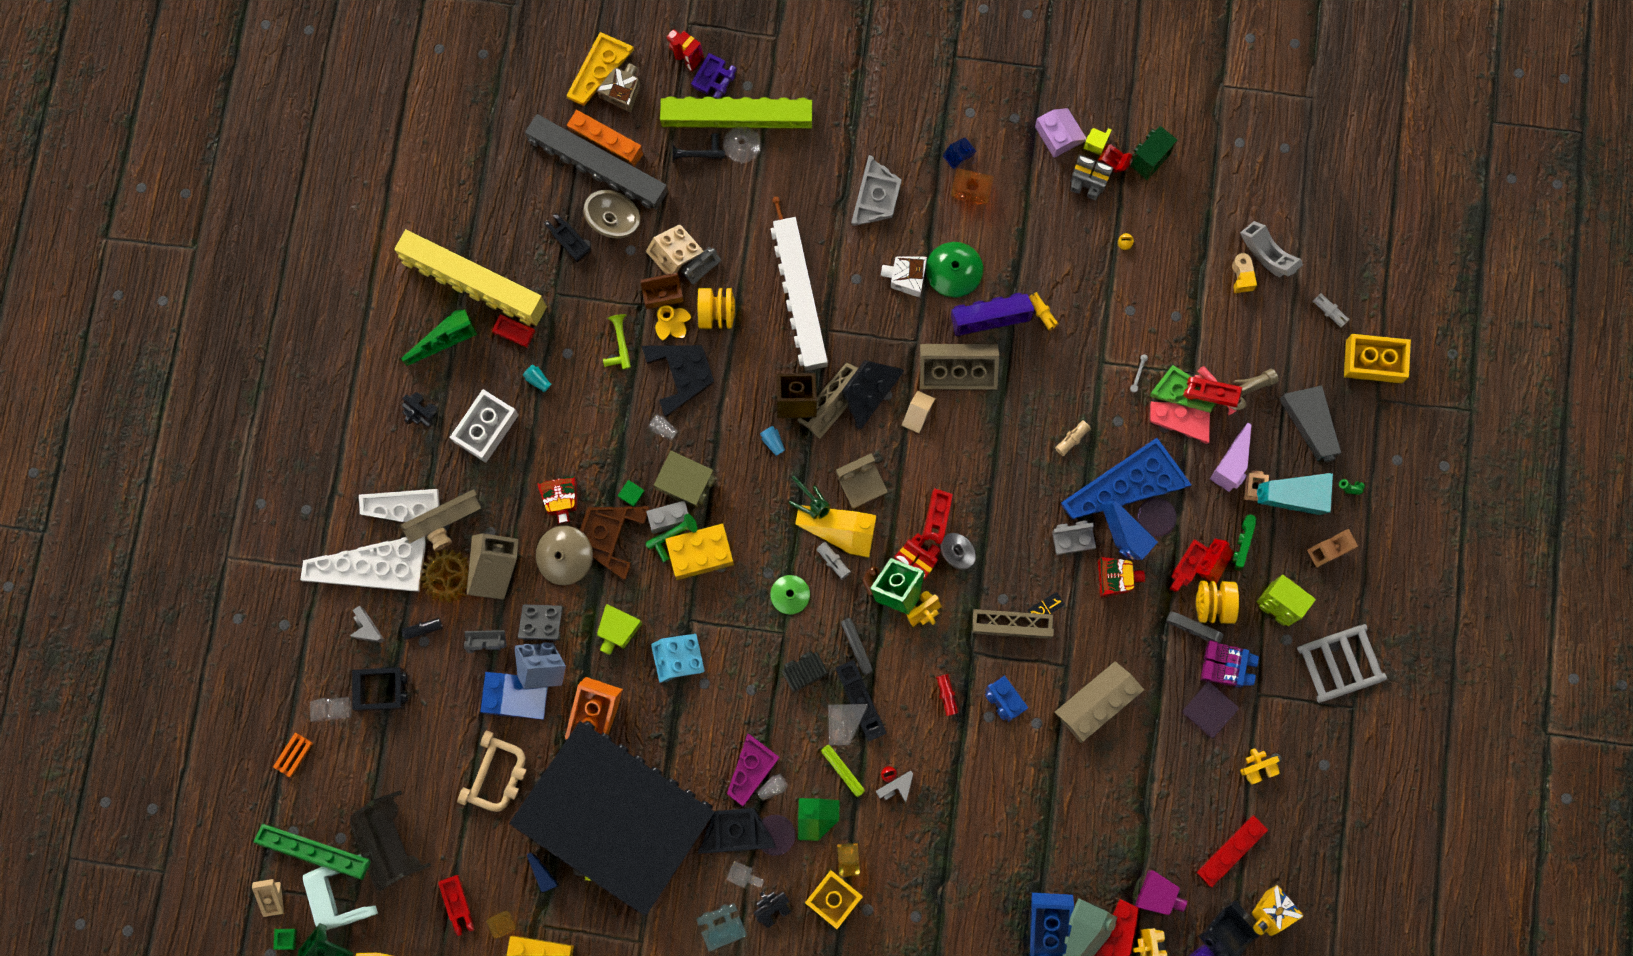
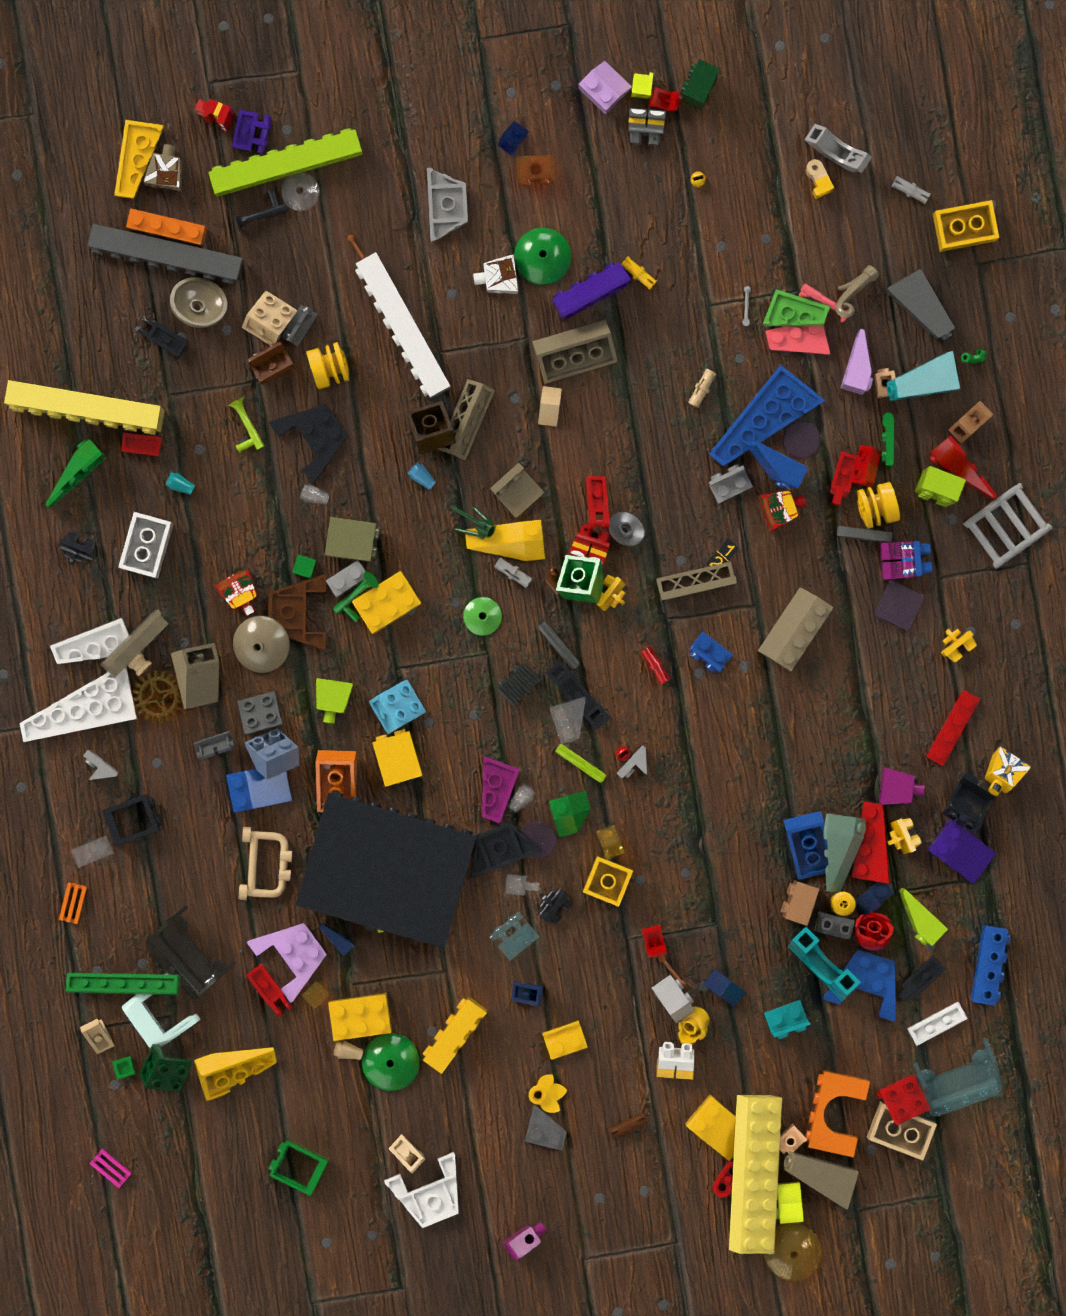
camera: 20 degrees left, 10 degrees up
black axle [402,617,443,640] -> none
yellow plate [655,305,691,340] -> none
black wing [842,360,904,429] -> none
red plate [1183,377,1242,408] -> none
none -> lavender wing [247,923,327,1003]
none -> yellow brick [372,729,423,787]
none -> red wedge [929,436,997,500]

